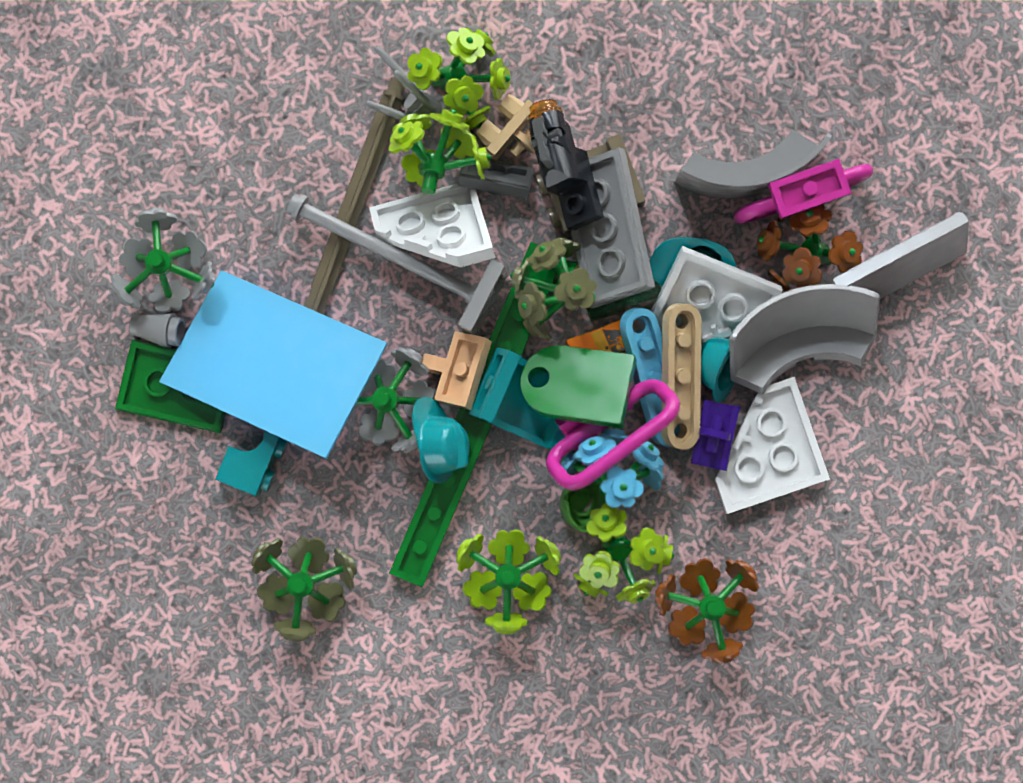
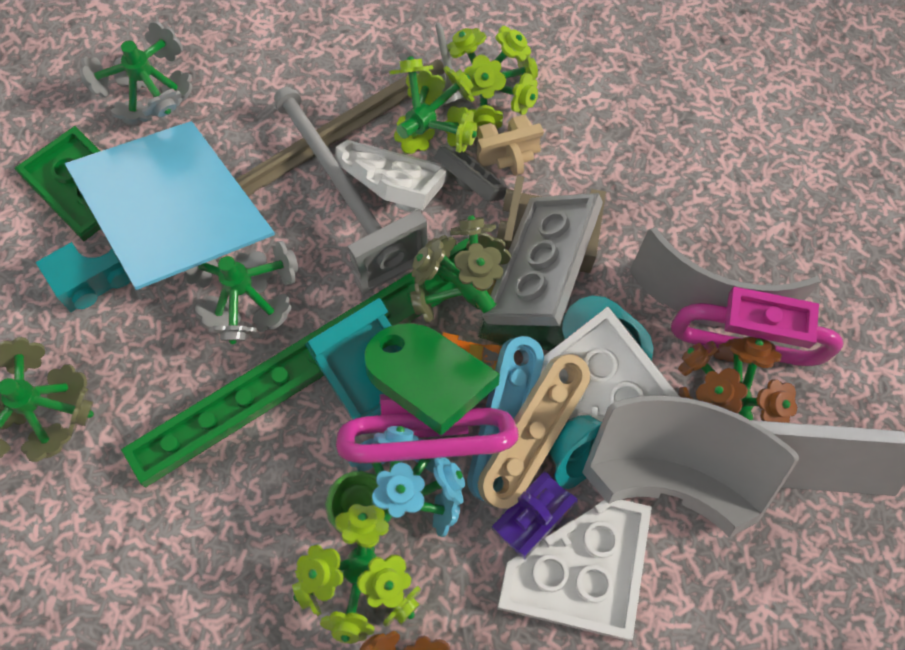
camera: 25 degrees right, 20 degrees down
light grey cone [129,313,186,349] -> none
teal piece [412,396,470,484] -> none
light nougat plate [422,331,492,410] -> none
lime plant [456,529,561,634] -> none
black plate [527,99,604,231] -> none

